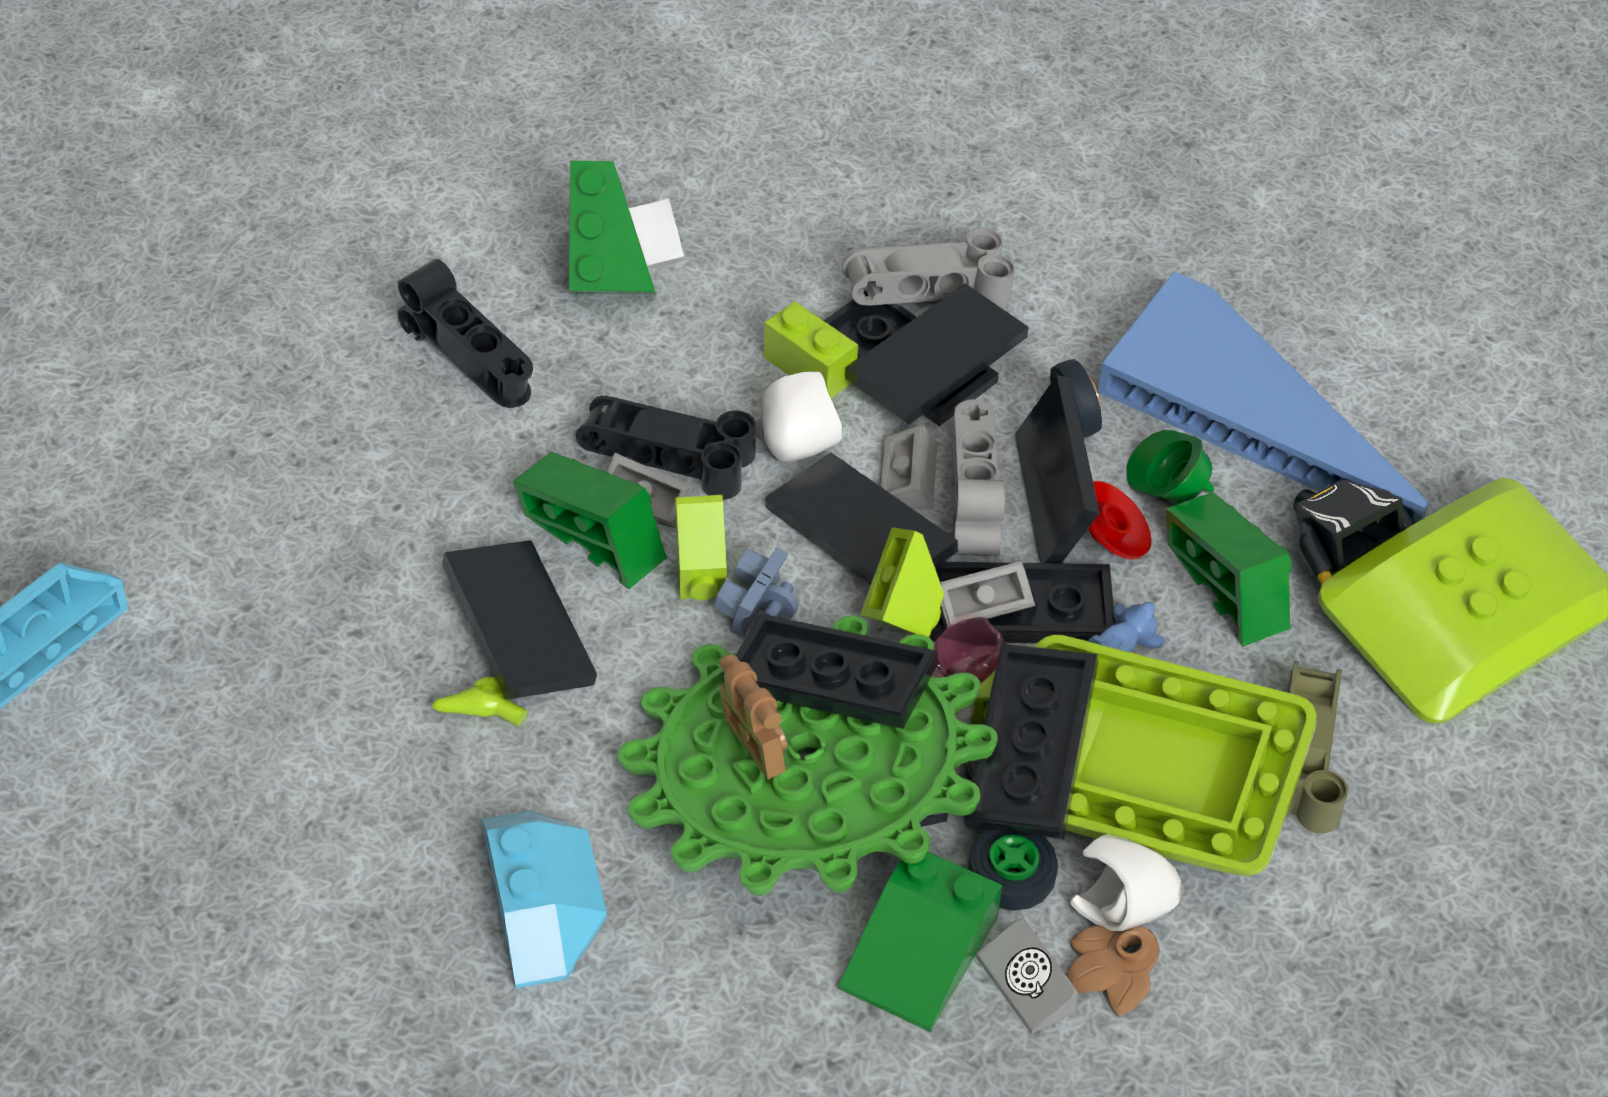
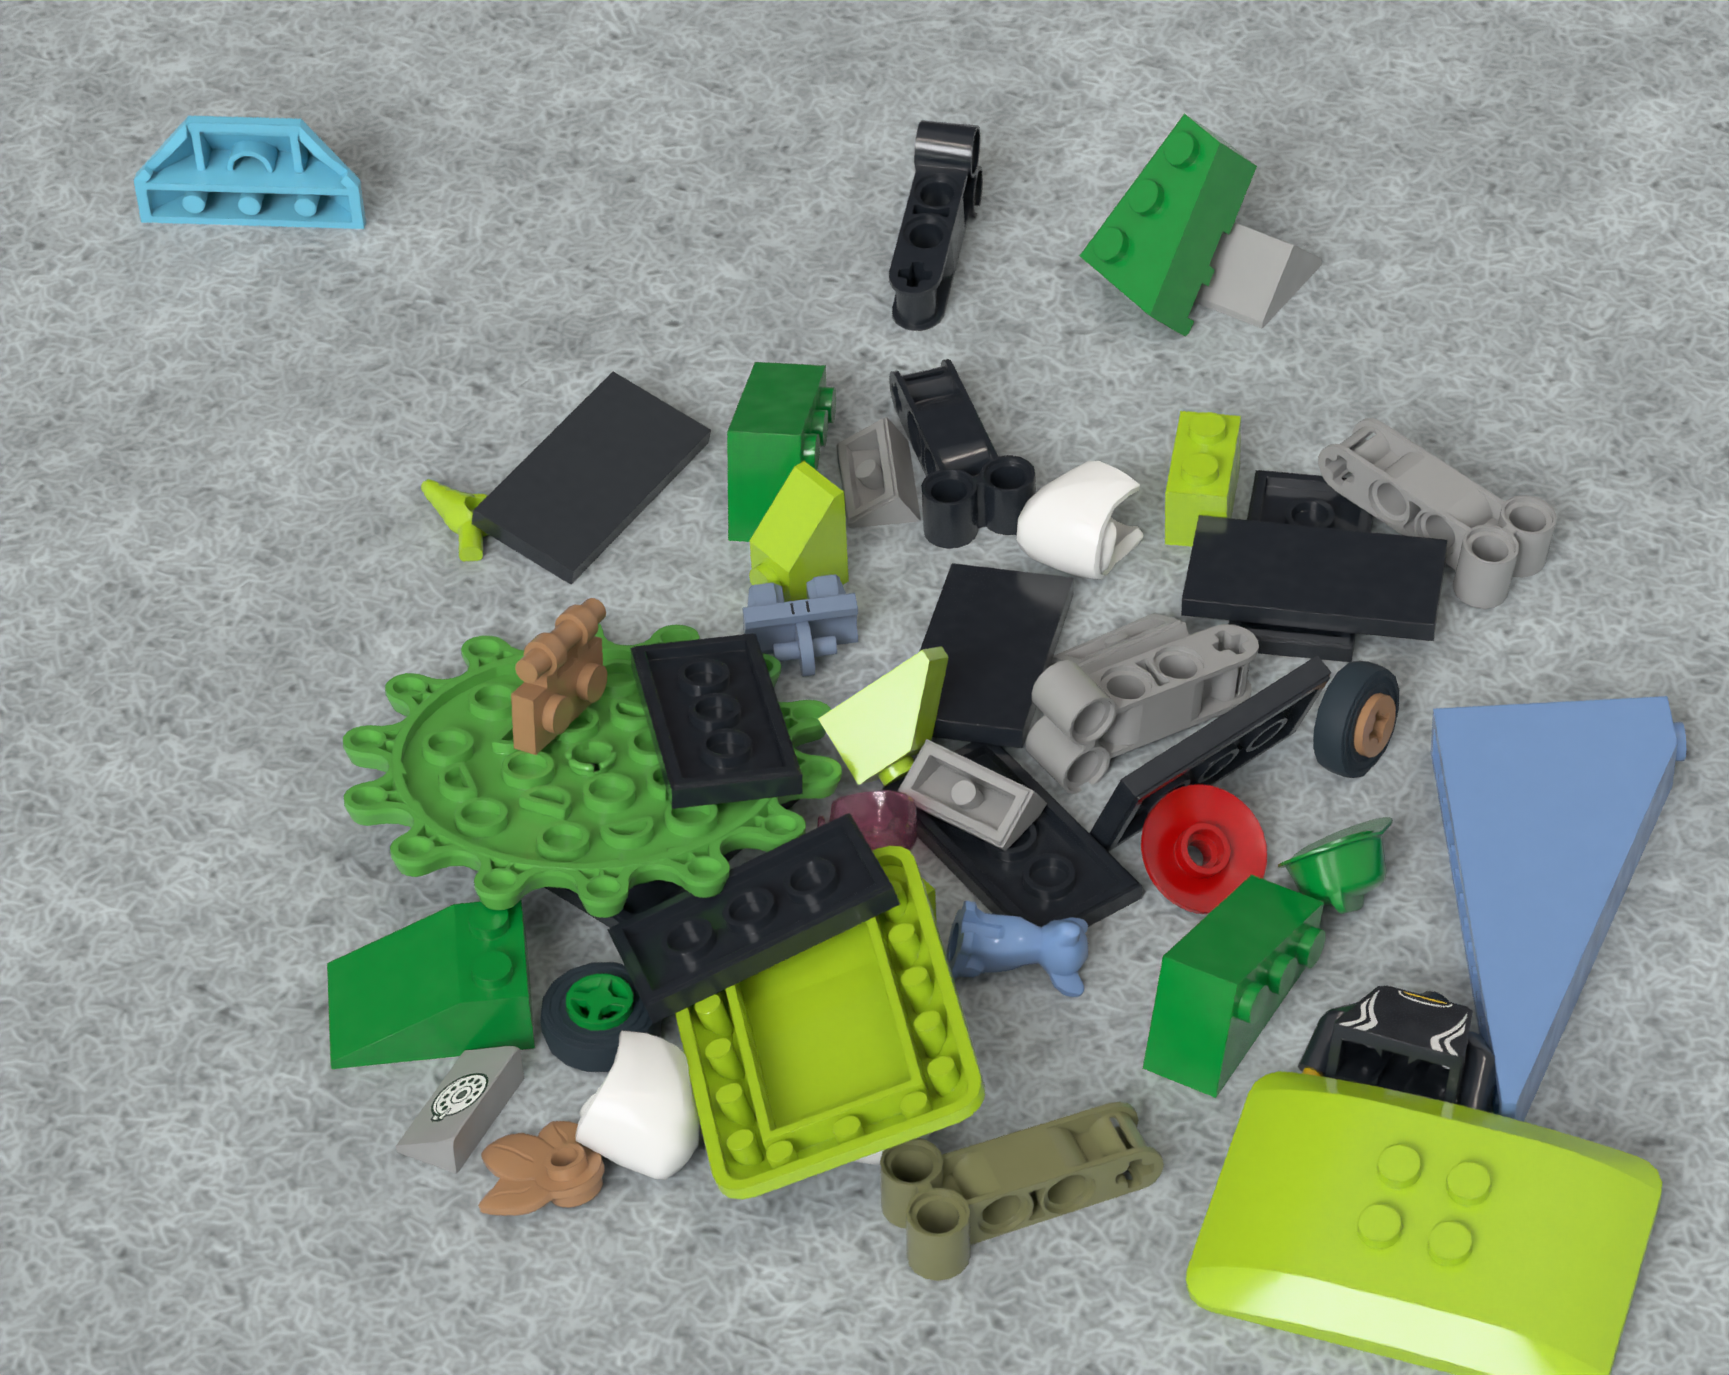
camera: 60 degrees right, 5 degrees down
medium azure wedge [481,810,607,988] -> none

